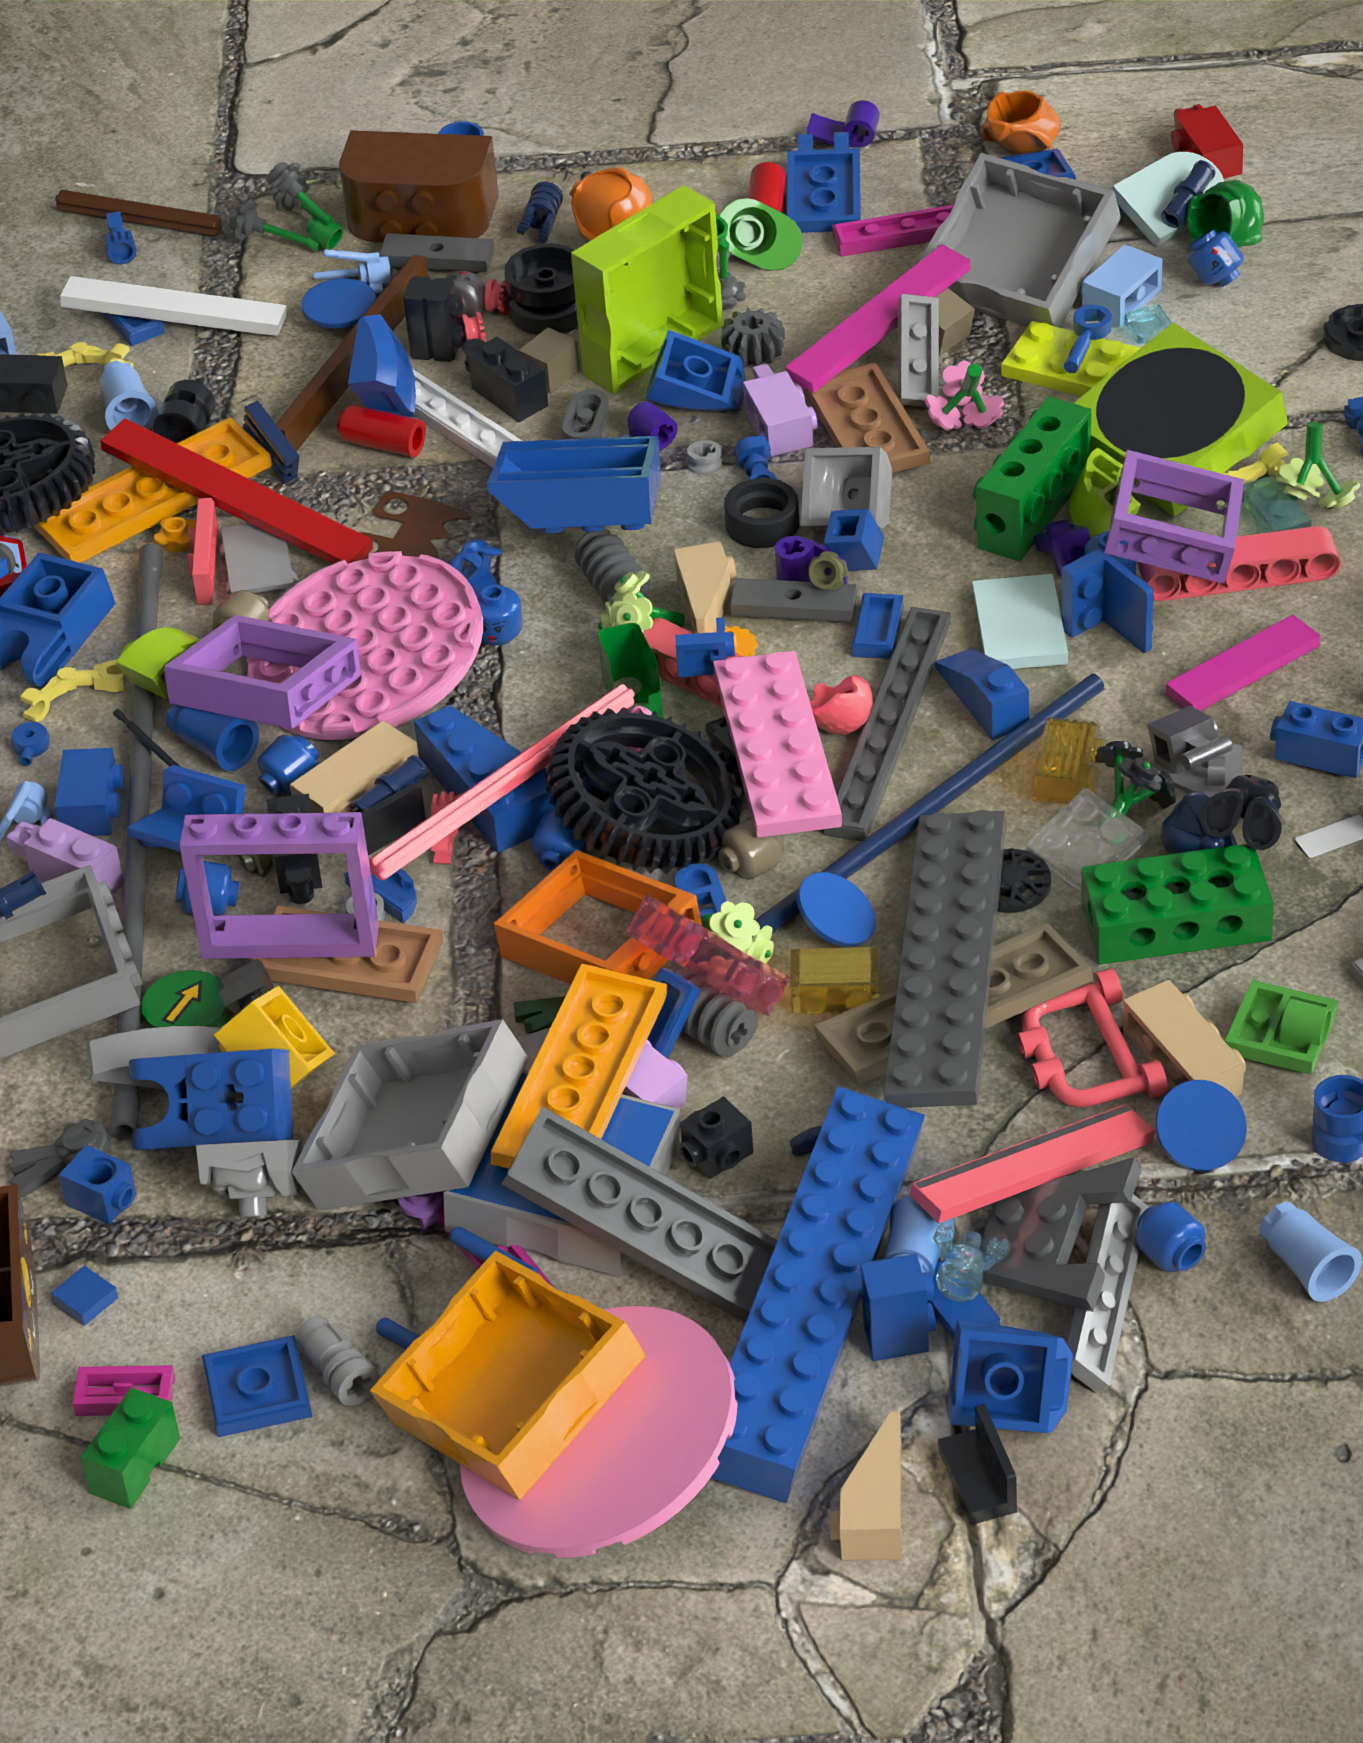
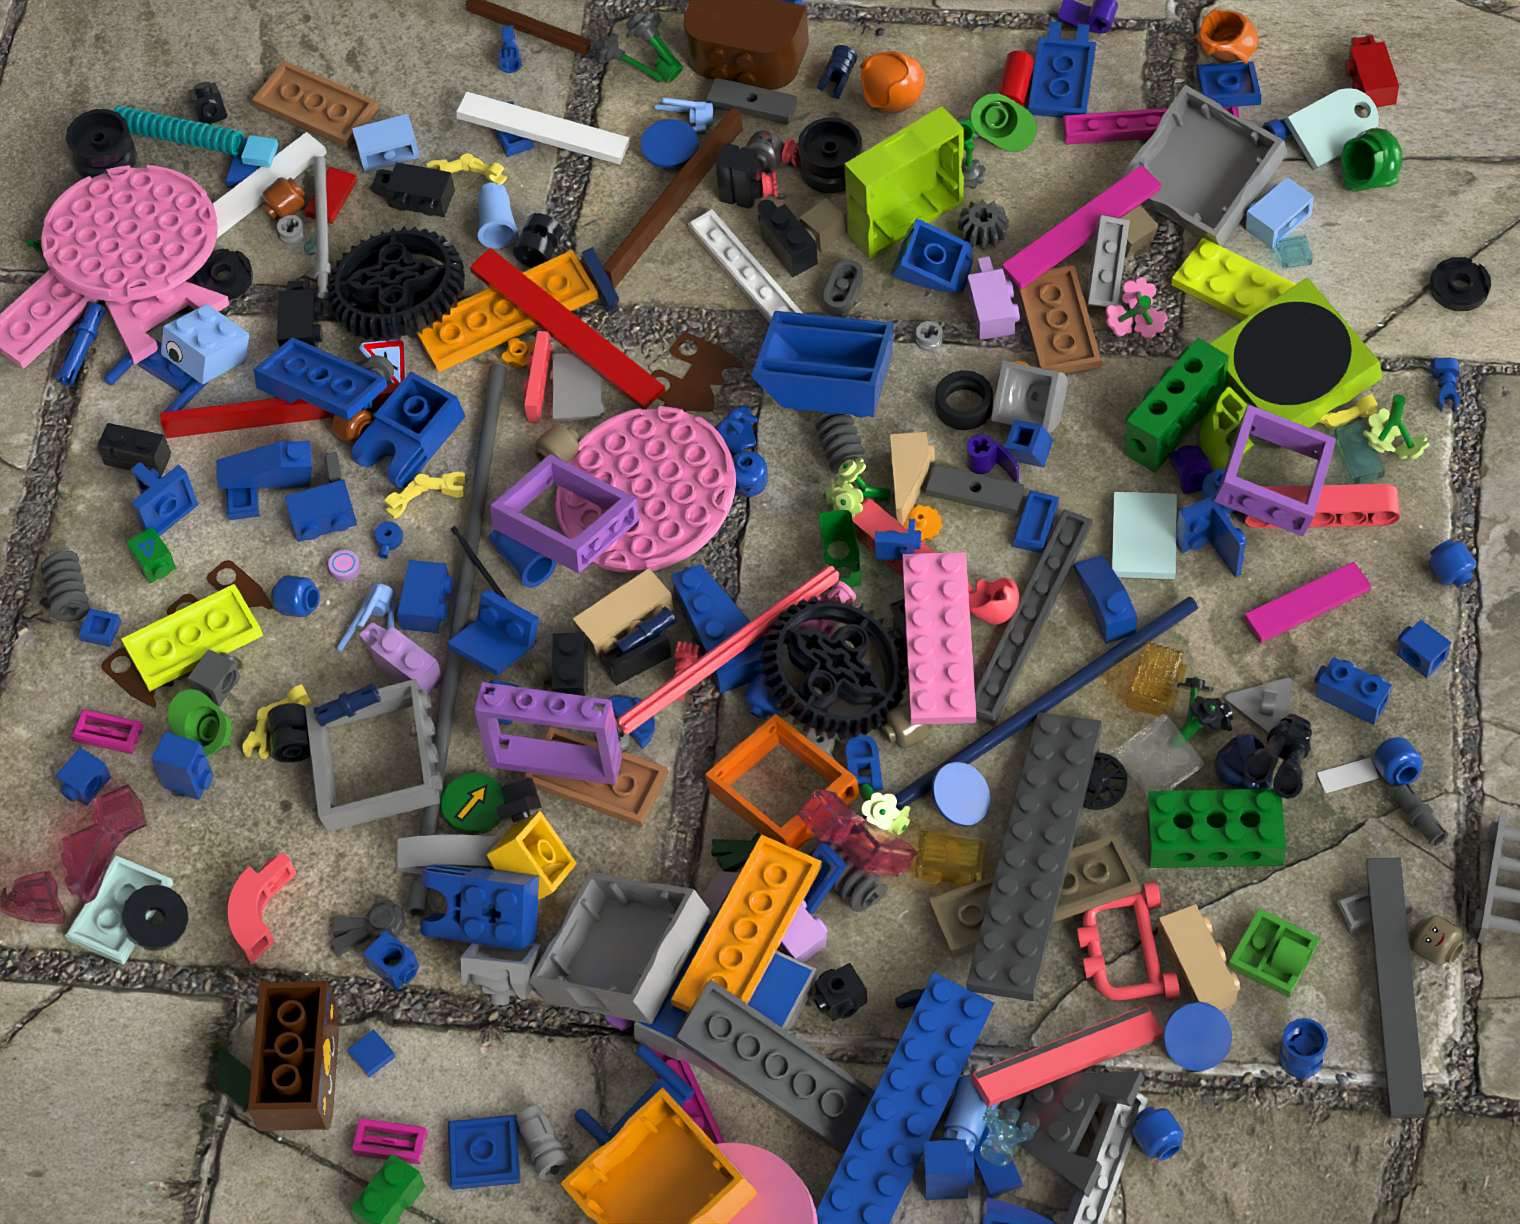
camera: 10 degrees right, 15 degrees up
lime brick [116,627,201,700] -> none
blue head [257,734,319,796] -> none
red brick [336,404,426,458] -> none
blue slope [348,314,416,417] -> none
dark purple panel [620,401,678,451] -> none
blue piece [734,435,777,480] -> none
olive plate [809,551,848,590] -> none
blue piece [1064,305,1112,373] -> none
flat silver brick [1148,705,1233,774] -> none
dark blue pin [1161,160,1216,228] -> none
blue head [1188,229,1244,287] -> none
light blue plant [1260,1202,1362,1302] -> none

